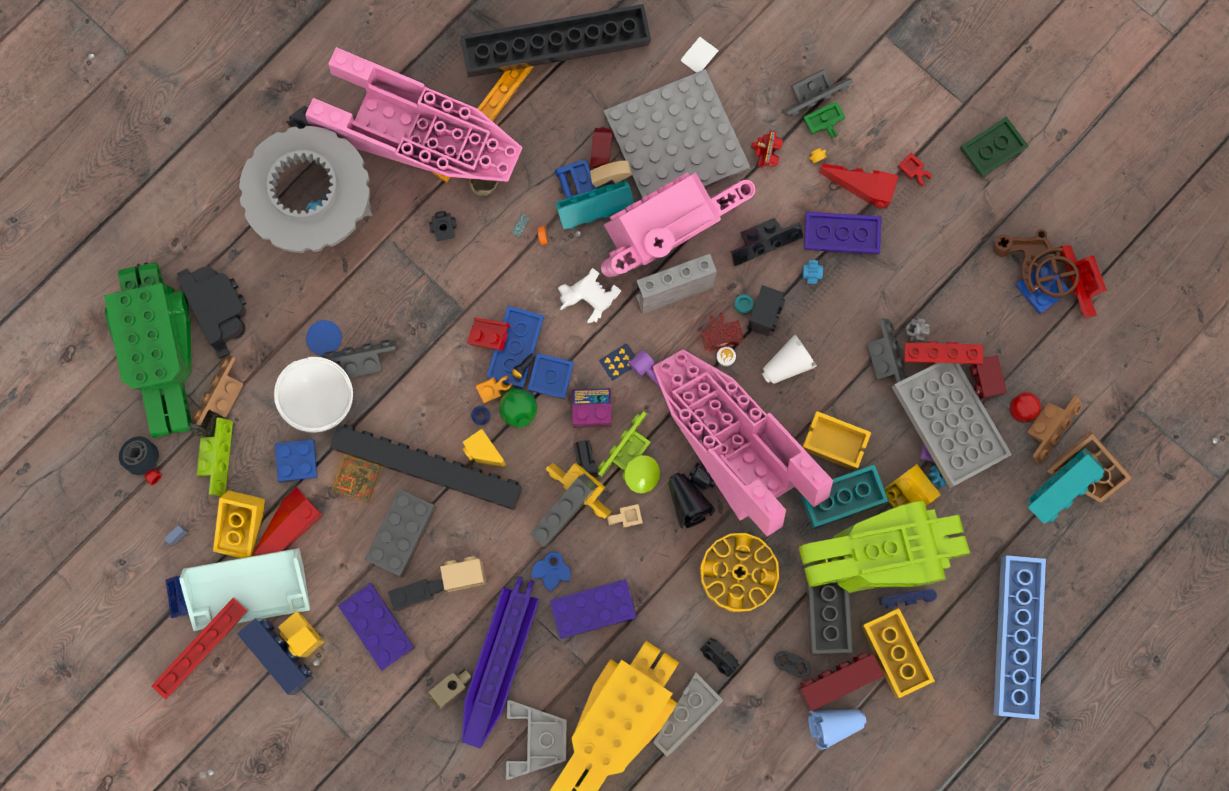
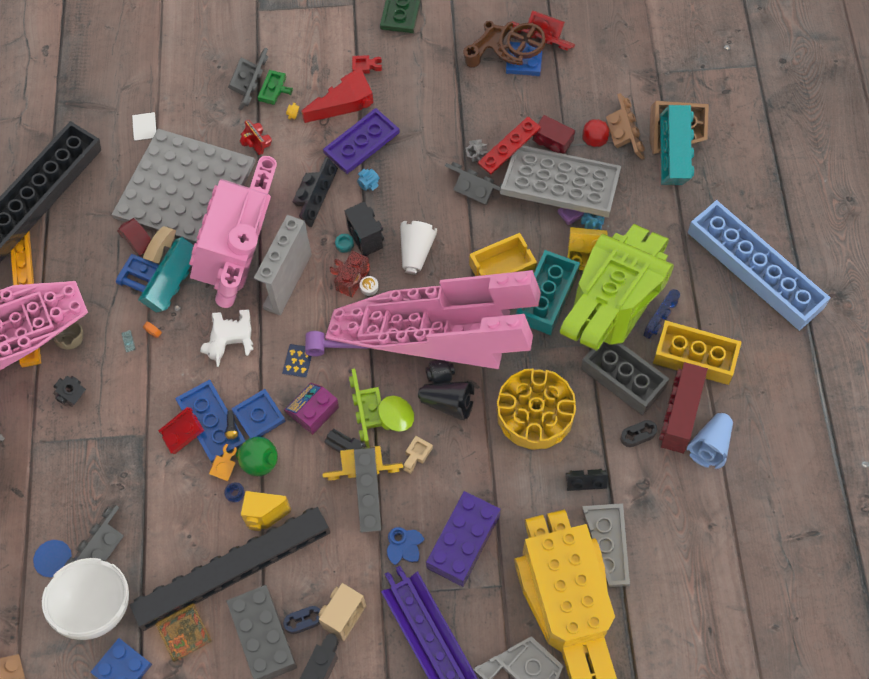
camera: 45 degrees left, 15 degrees down
none -> dark blue beam [283,606,320,634]

